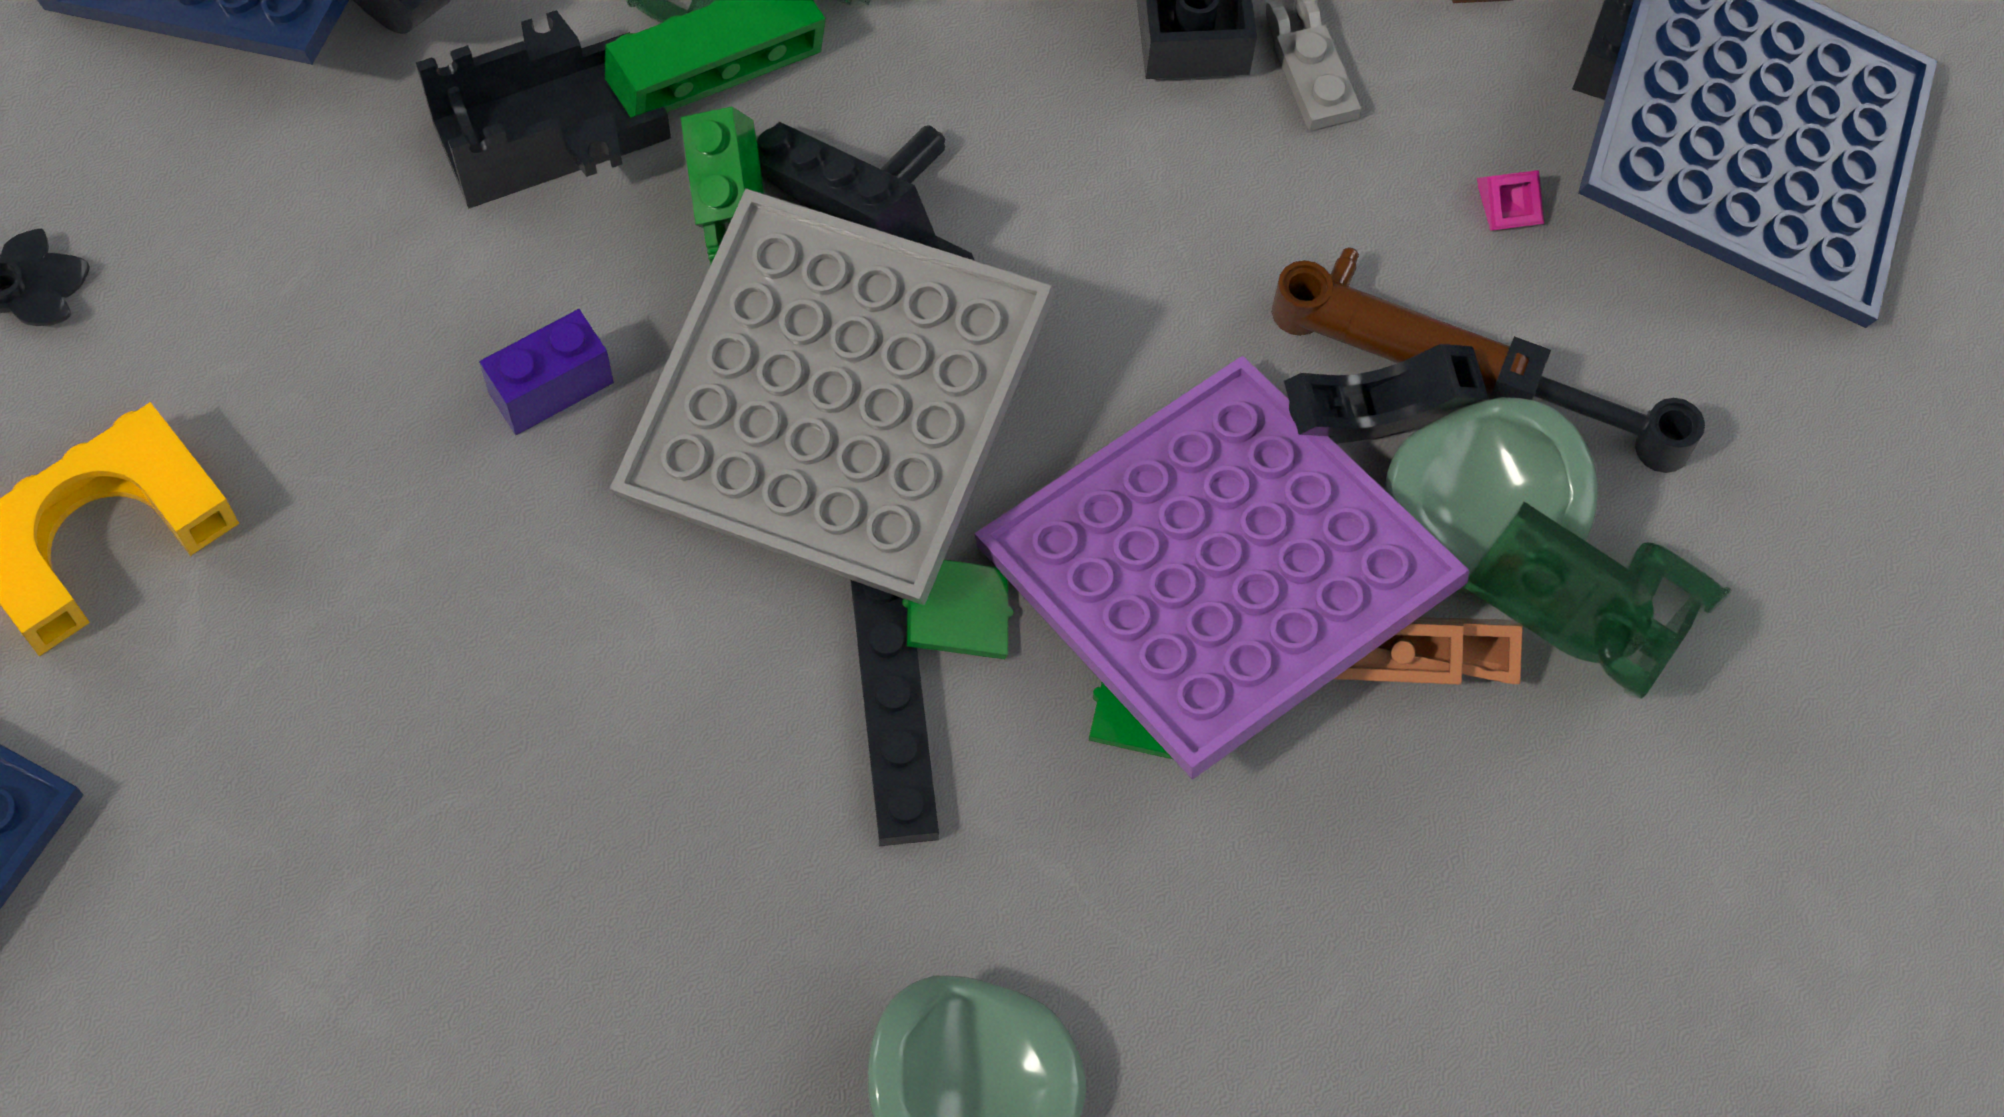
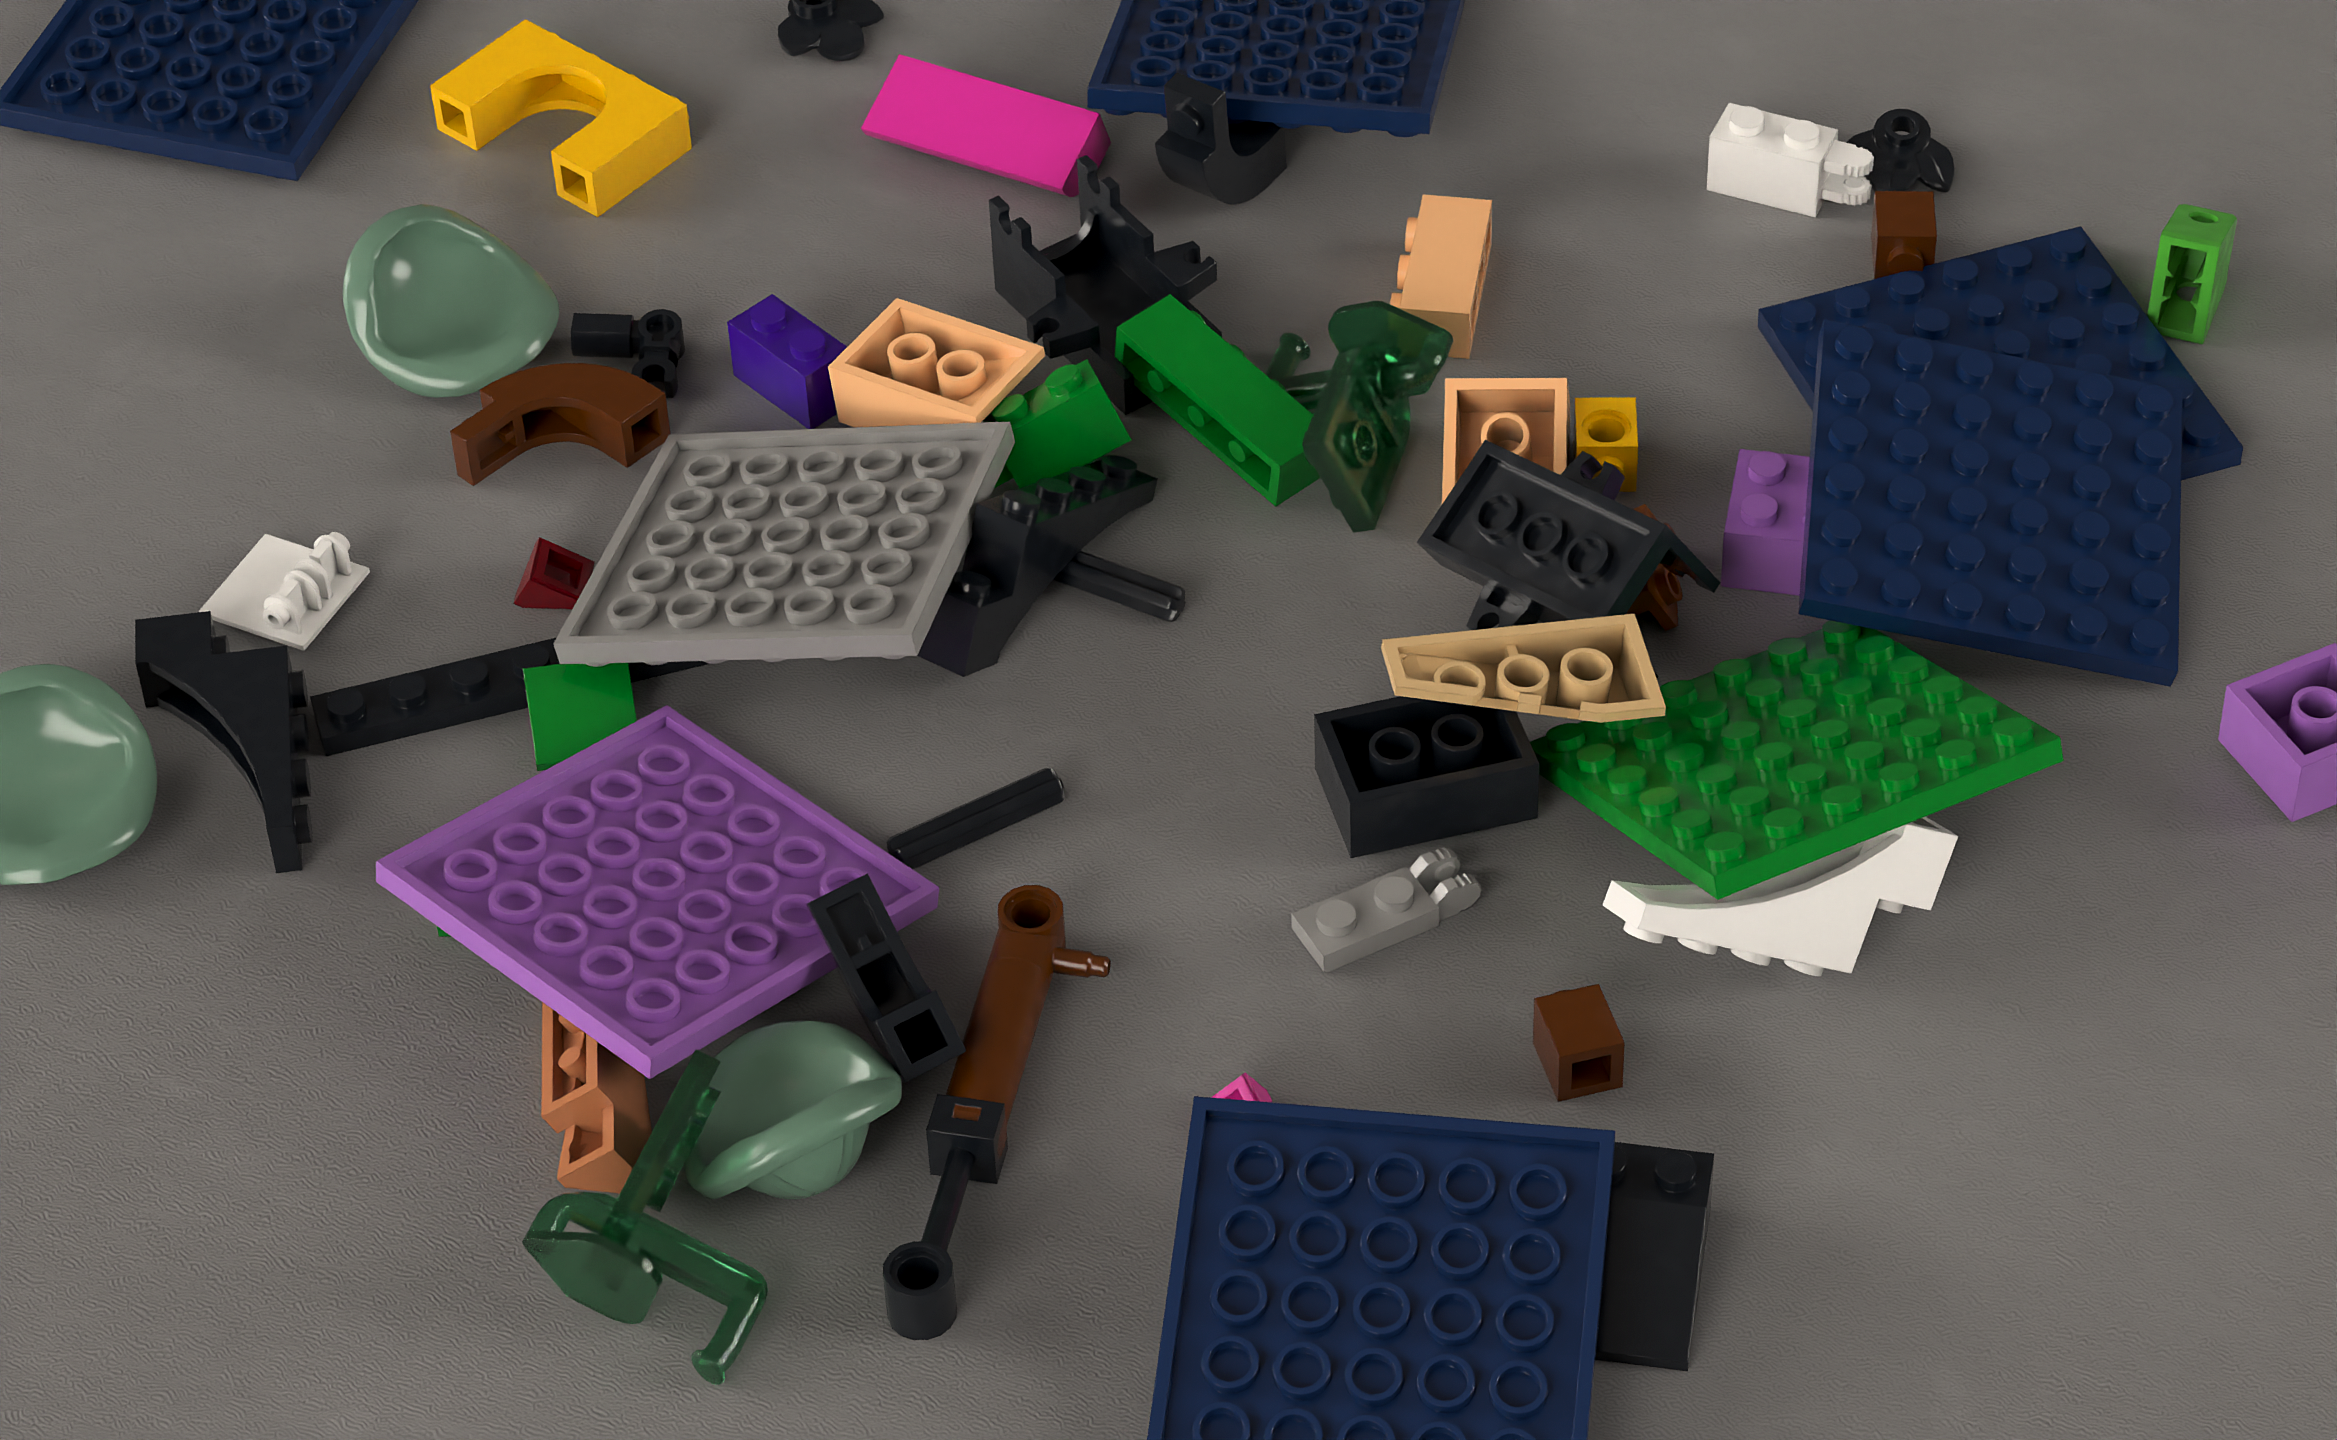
camera: 85 degrees right, 20 degrees down
none -> black arch [135,611,313,873]
none -> white hinge [199,532,370,651]
none -> sand green piece [343,204,559,398]
none -> reddish brown arch [450,363,671,486]
none -> dark red slope [513,537,595,610]
none -> black bar [571,309,685,398]
none -> light nougat slope [828,298,1045,427]
none -> dark pink brick [861,54,1111,197]
none -> black axle [886,768,1065,869]

